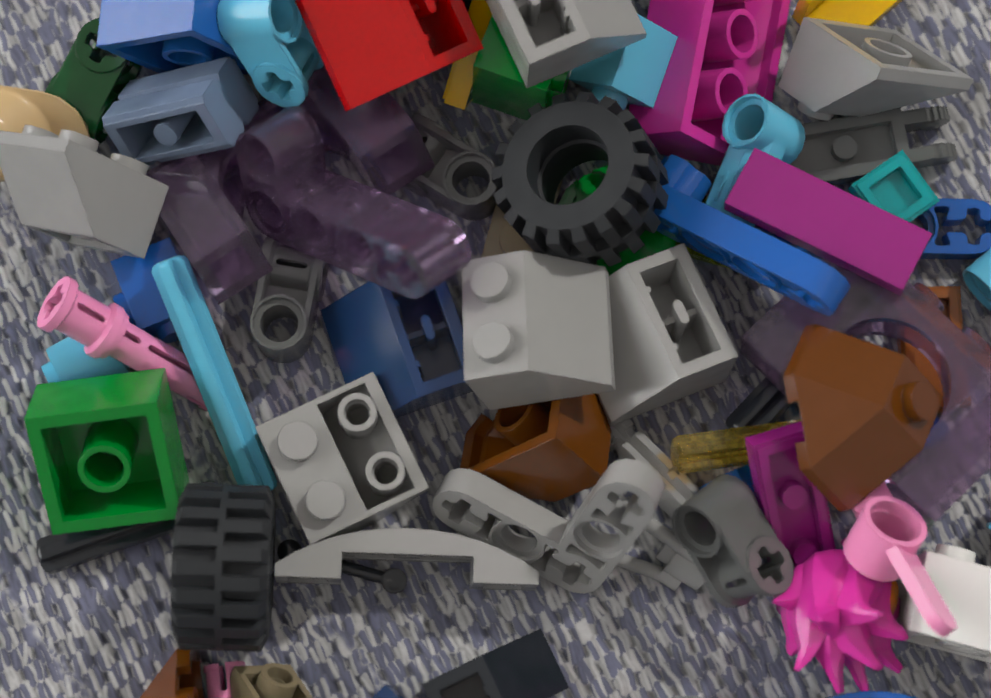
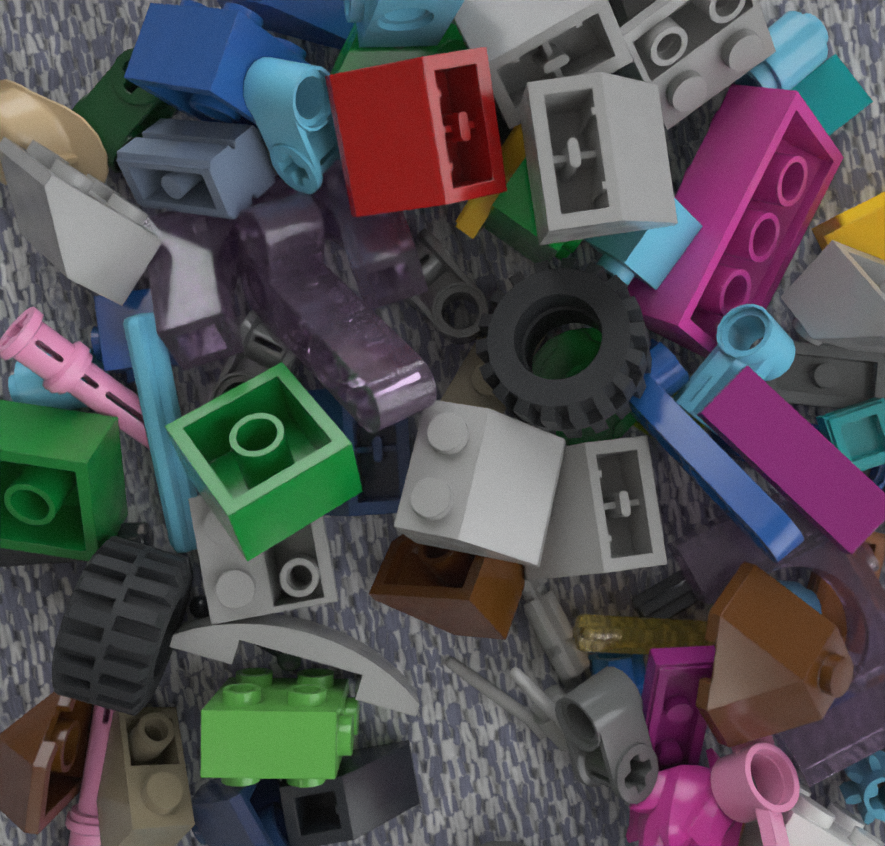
camera: 10 degrees right, 10 degrees up
light grey beam [432,458,664,594] -> none
none -> green brick [165,362,363,562]
none -> bright green brick [200,667,360,788]

